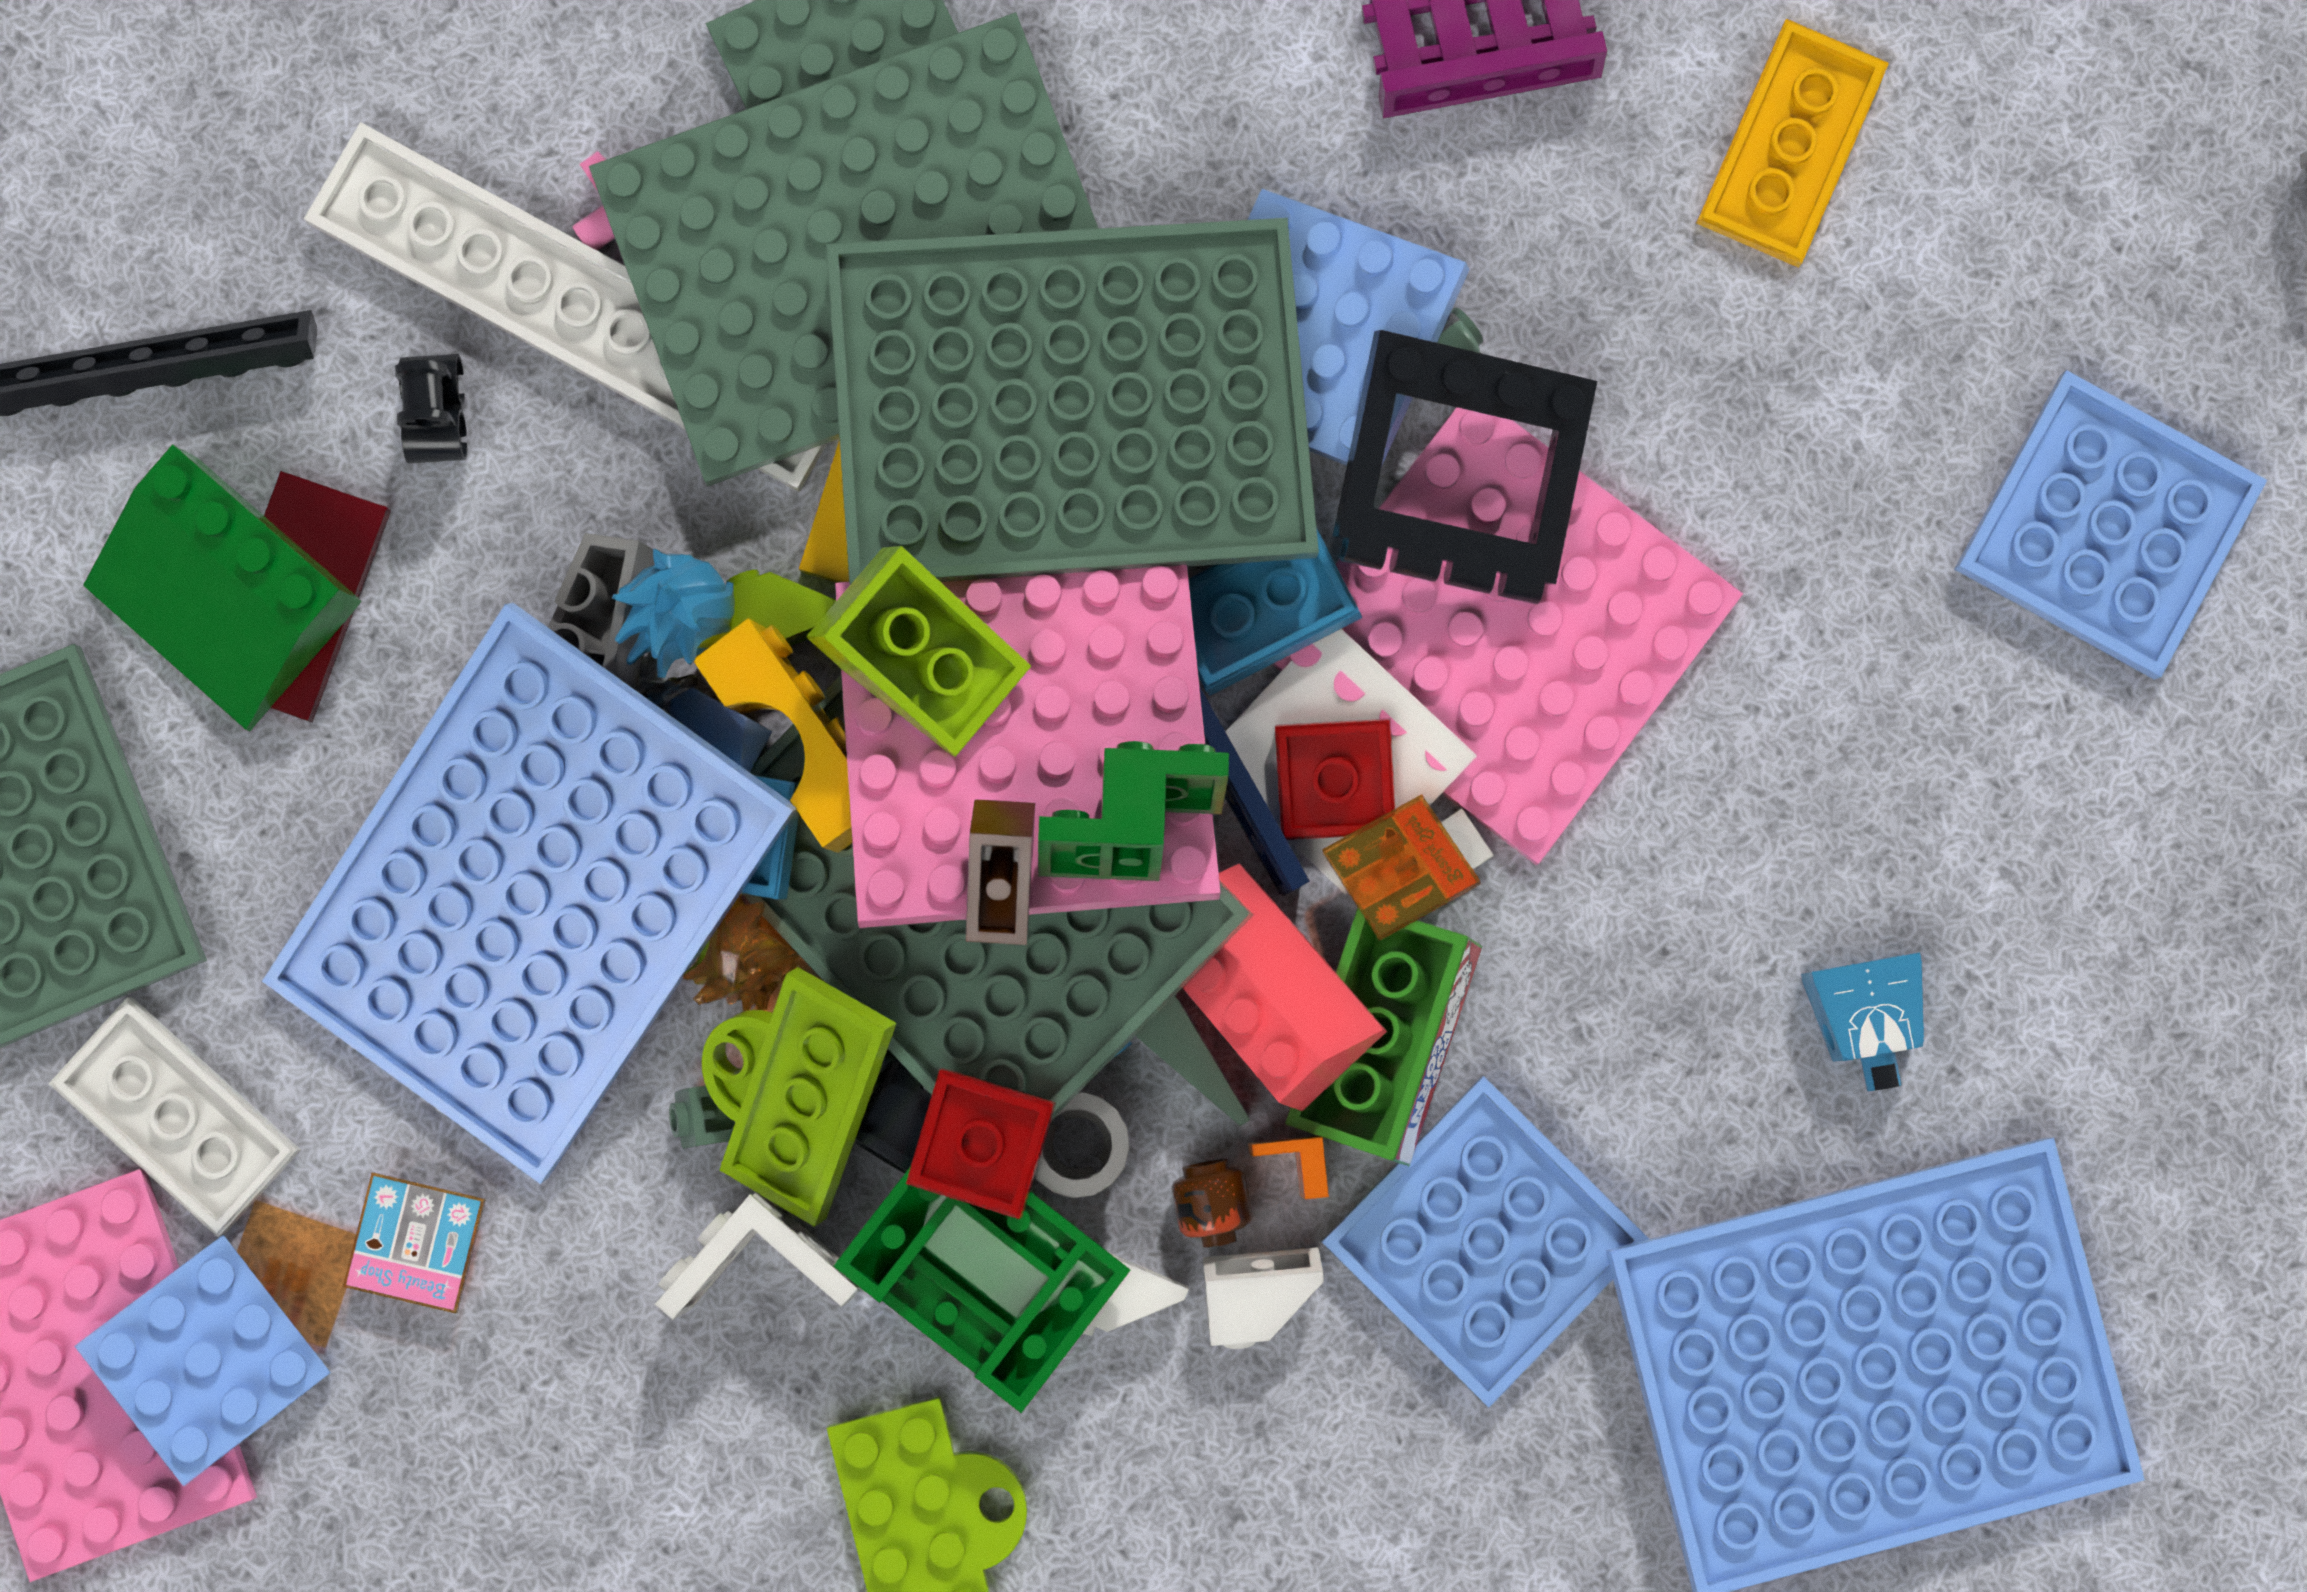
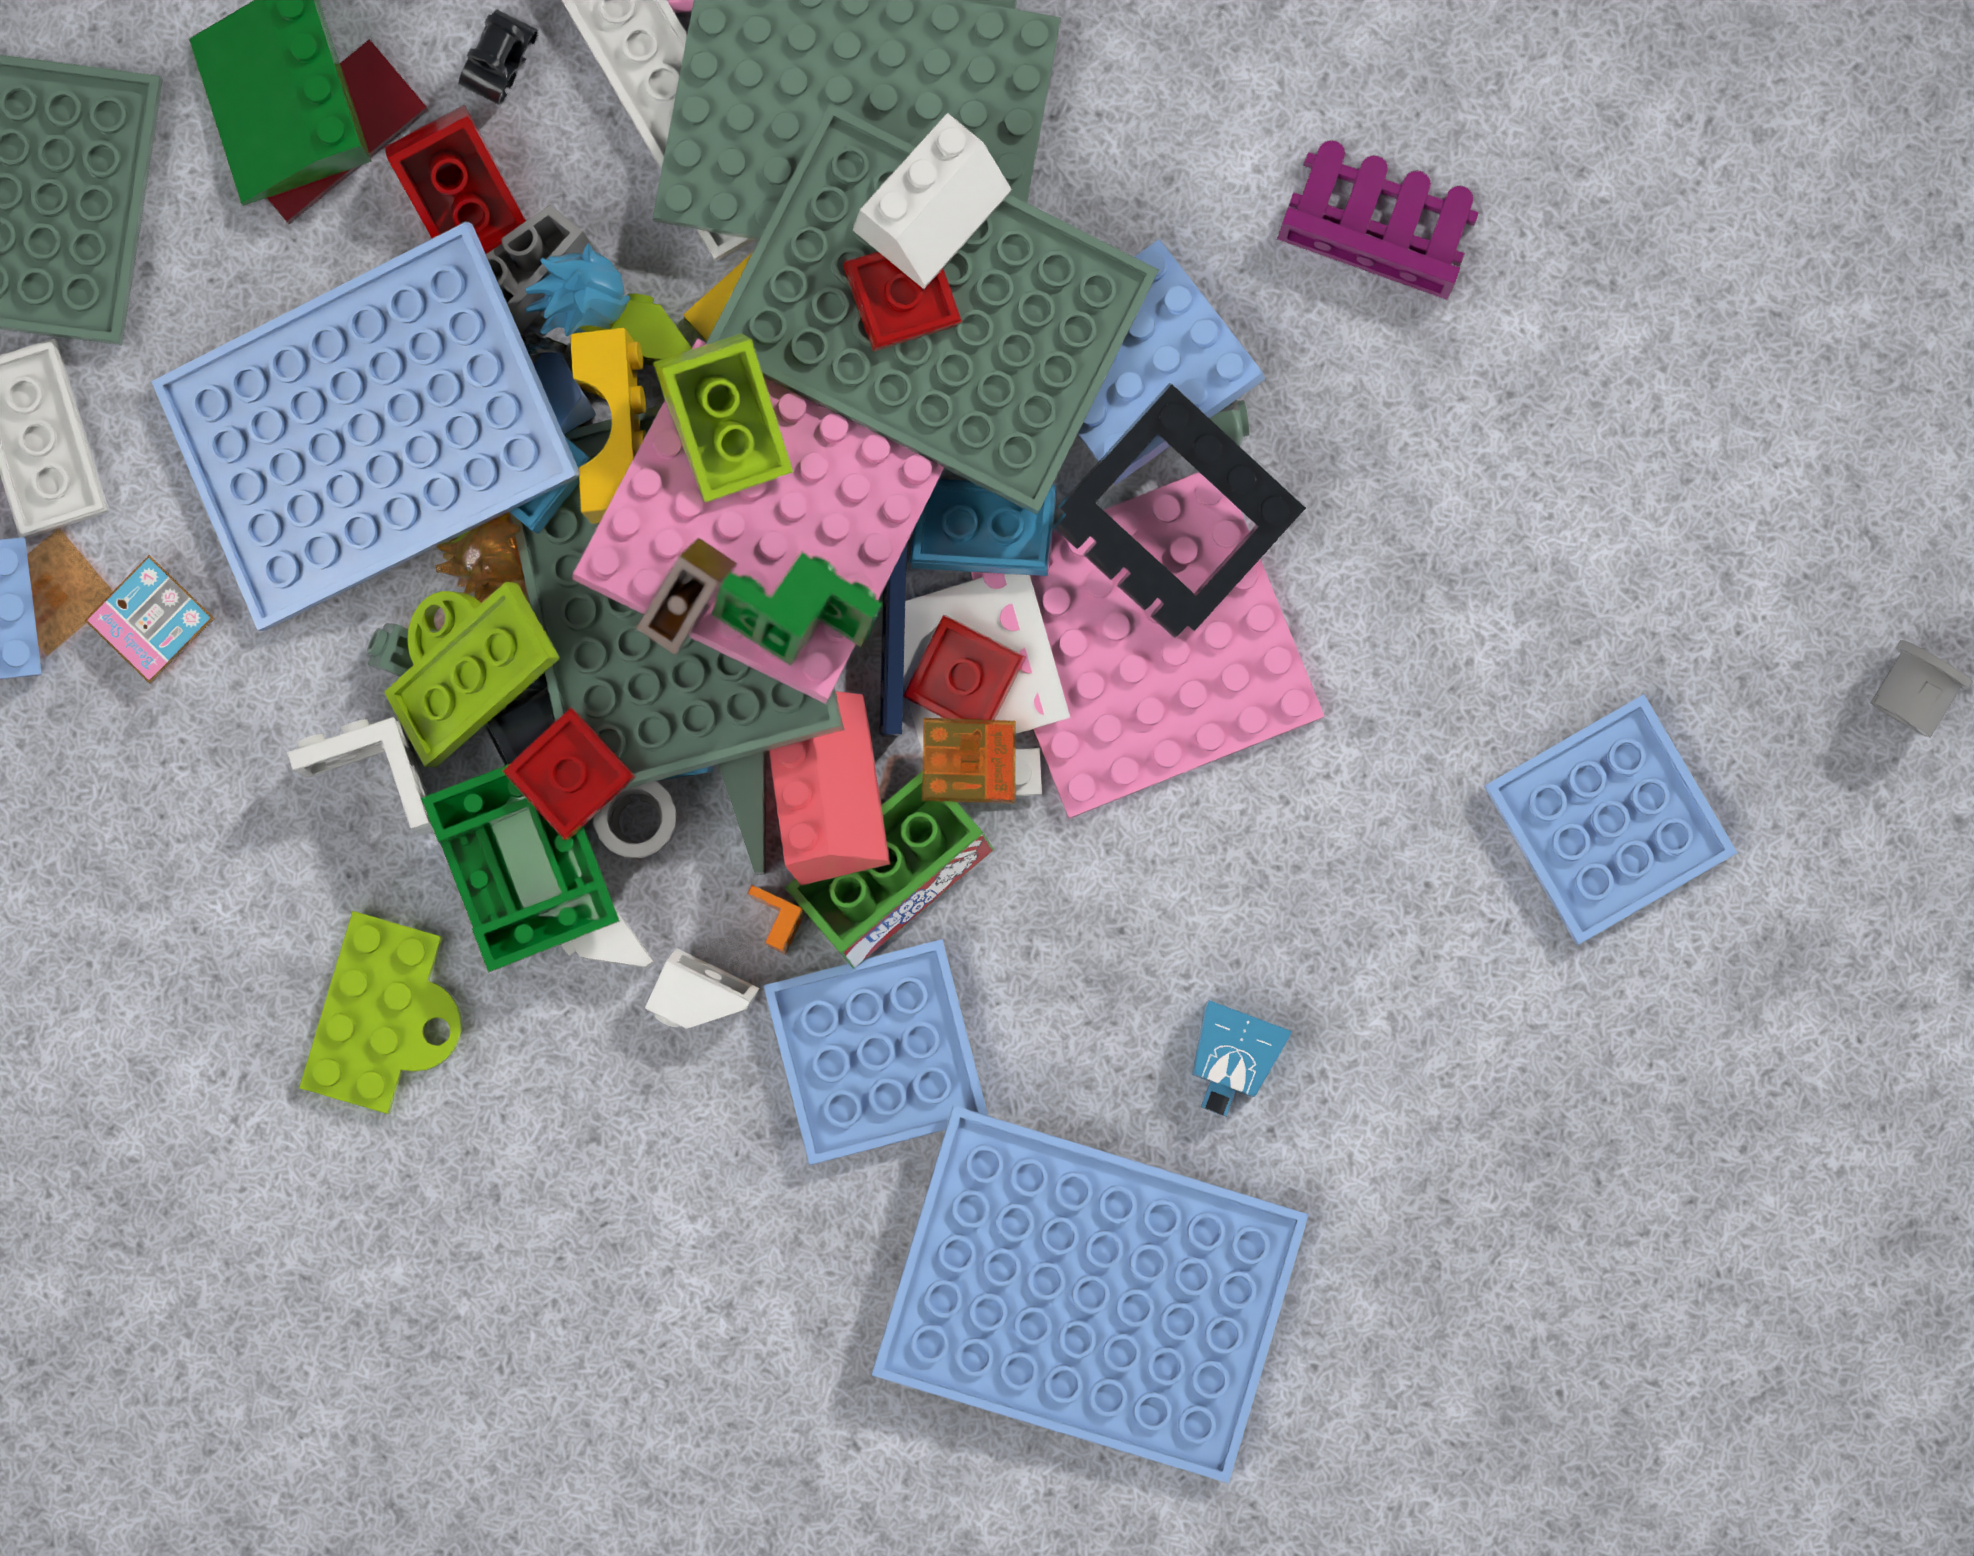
camera: 30 degrees right, 0 degrees up
reddish brown head [1171,1159,1253,1248] -> none
yellow tile [1696,19,1889,268] -> none
none -> red slope [385,104,526,255]
none -> red tile [843,251,962,352]
none -> white slope [853,113,1012,289]

